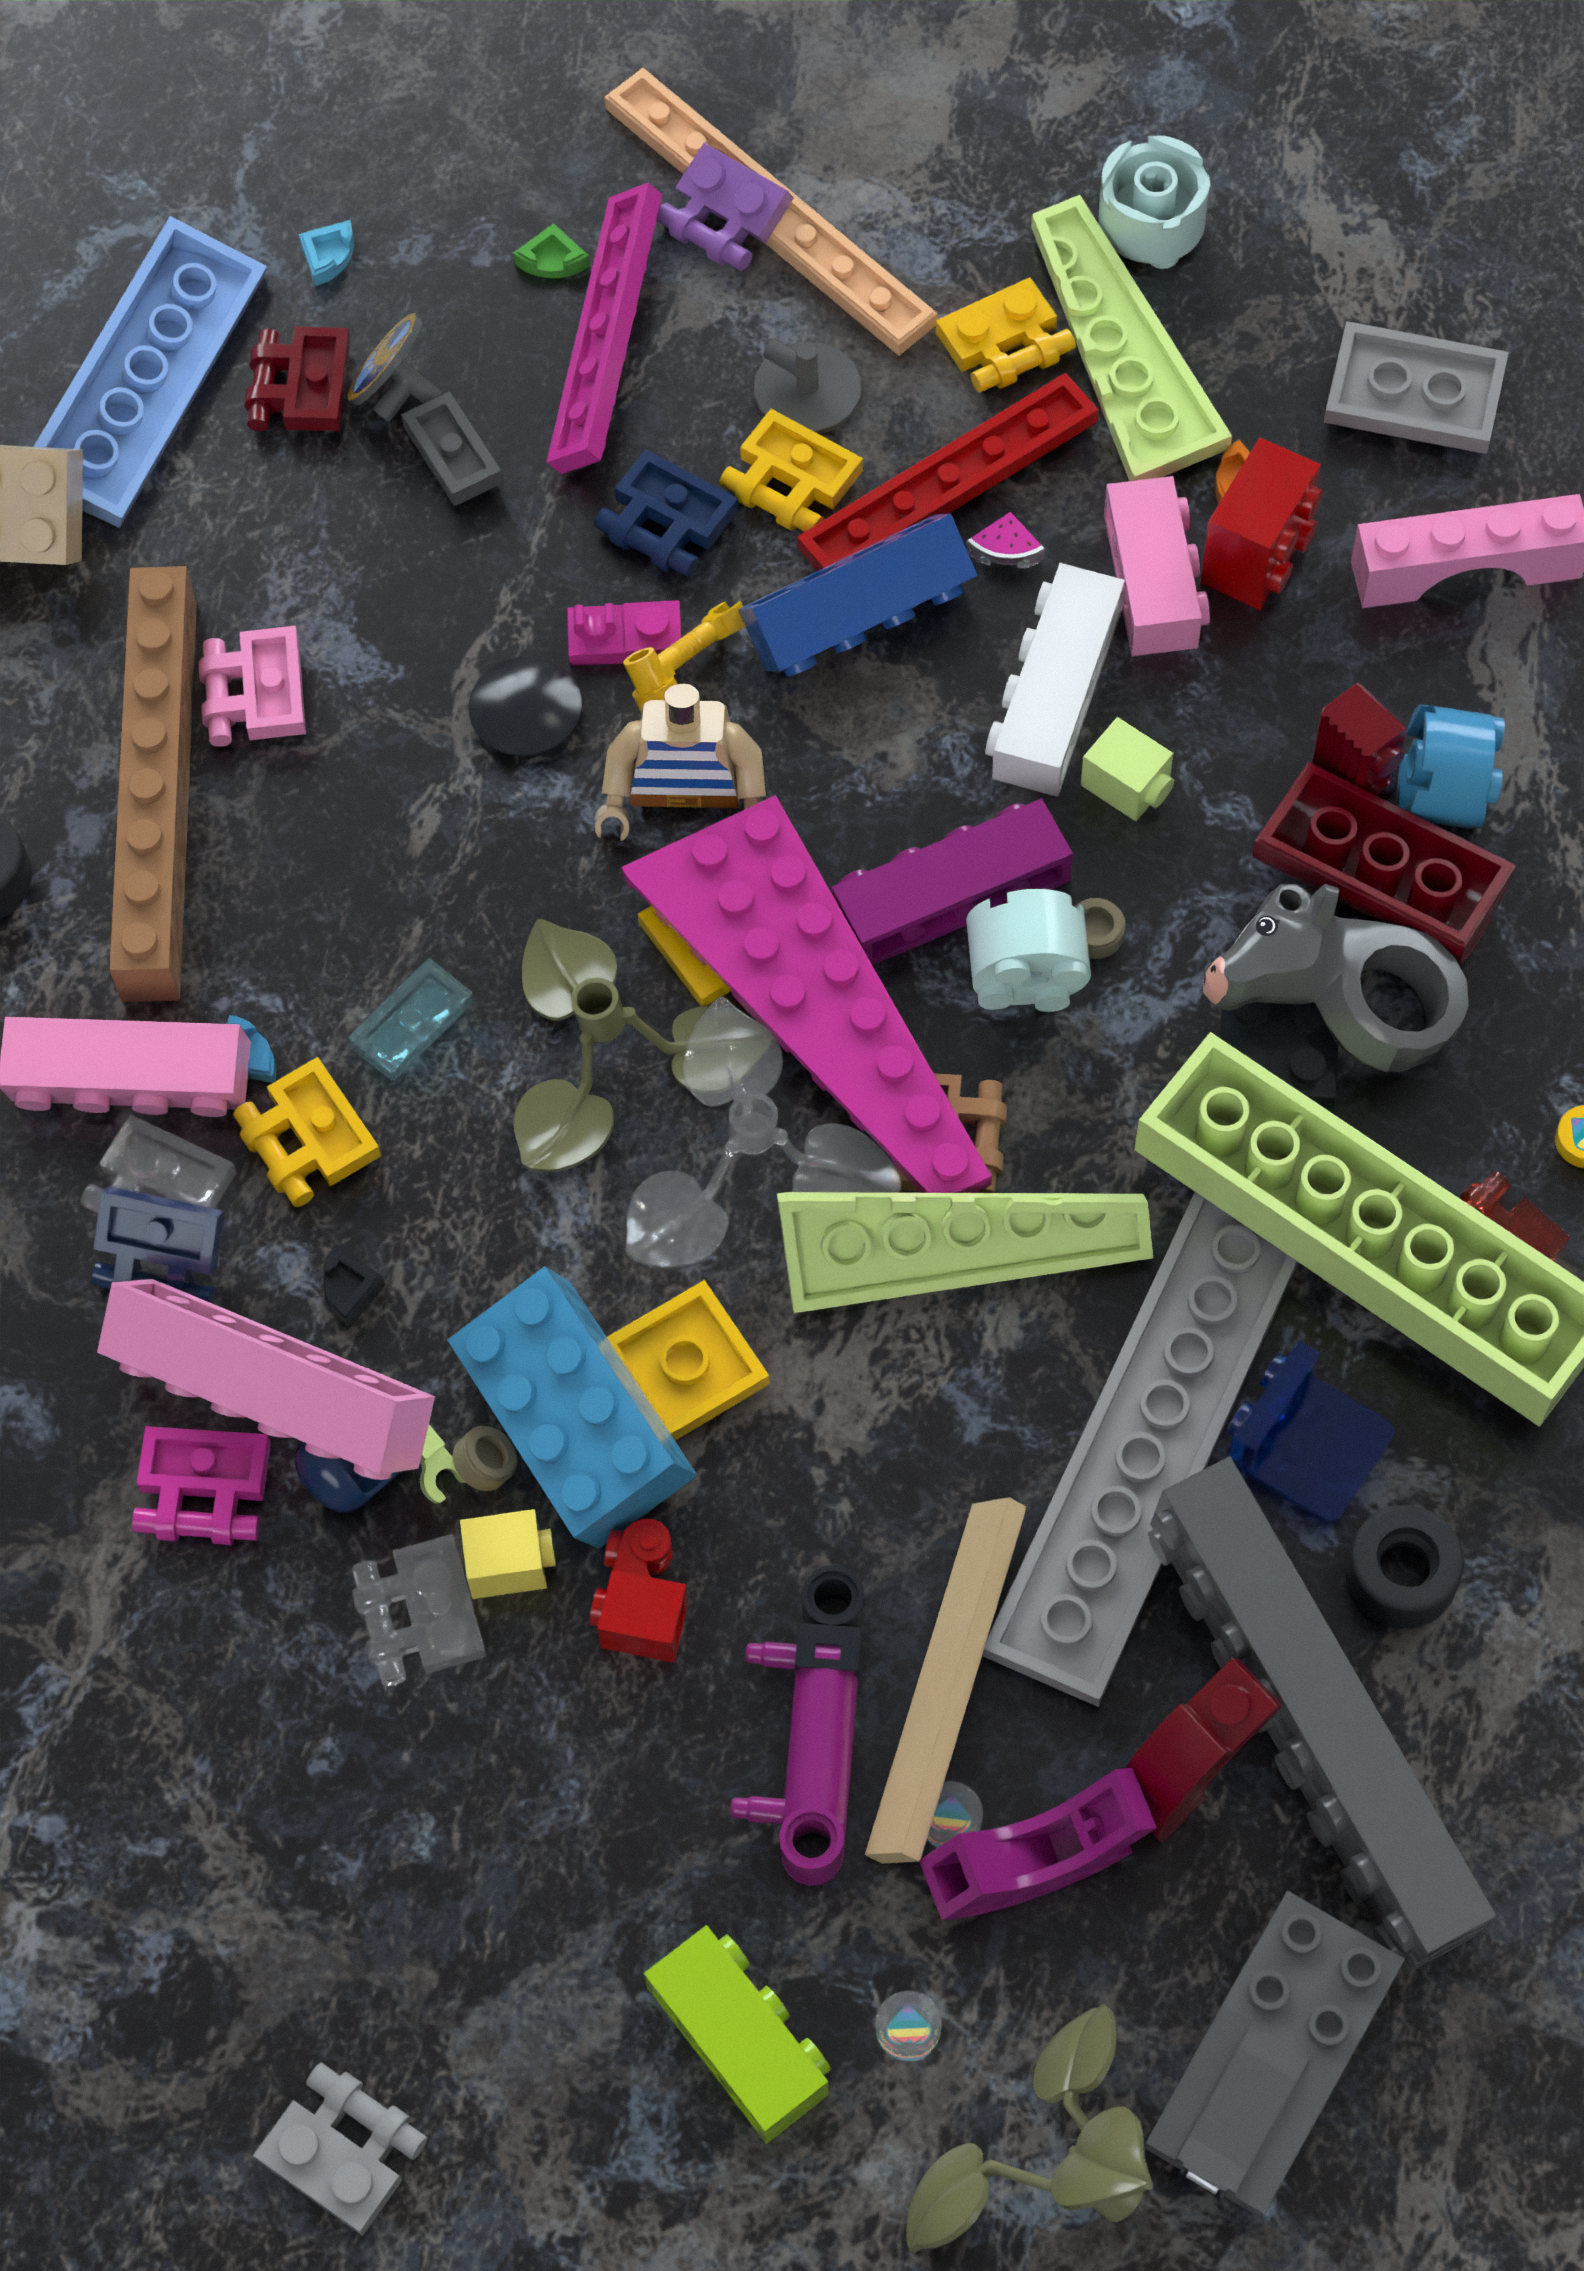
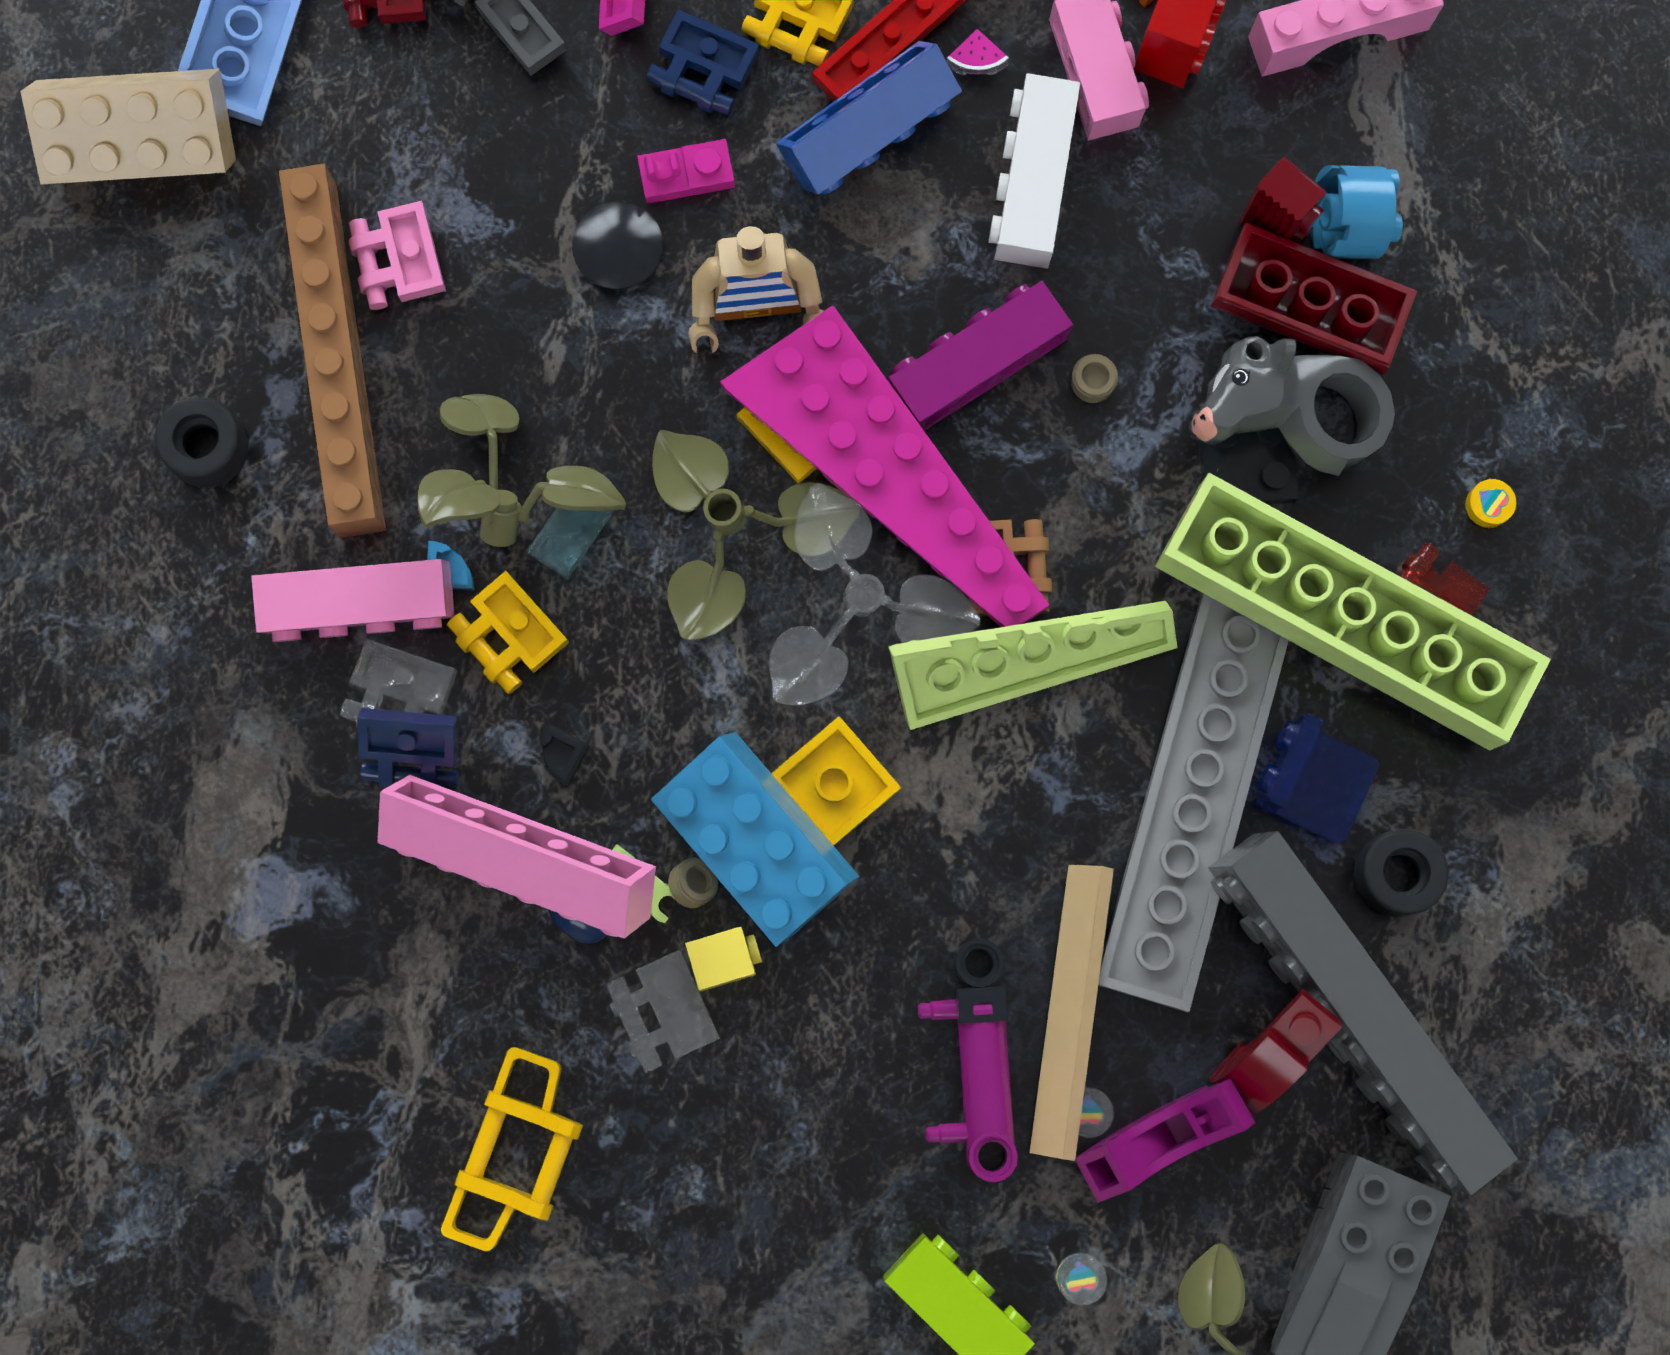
camera: 15 degrees left, 15 degrees up
dark pink plate [132,1426,271,1545] -> none
red brick [590,1519,689,1663] -> none
yellow brick [623,601,745,713] -> none
light aqua brick [966,889,1091,1012] -> none
yellowish green brick [1081,717,1174,821] -> none
none -> olive plant [417,394,626,547]
none -> yellow bar [441,1047,583,1251]

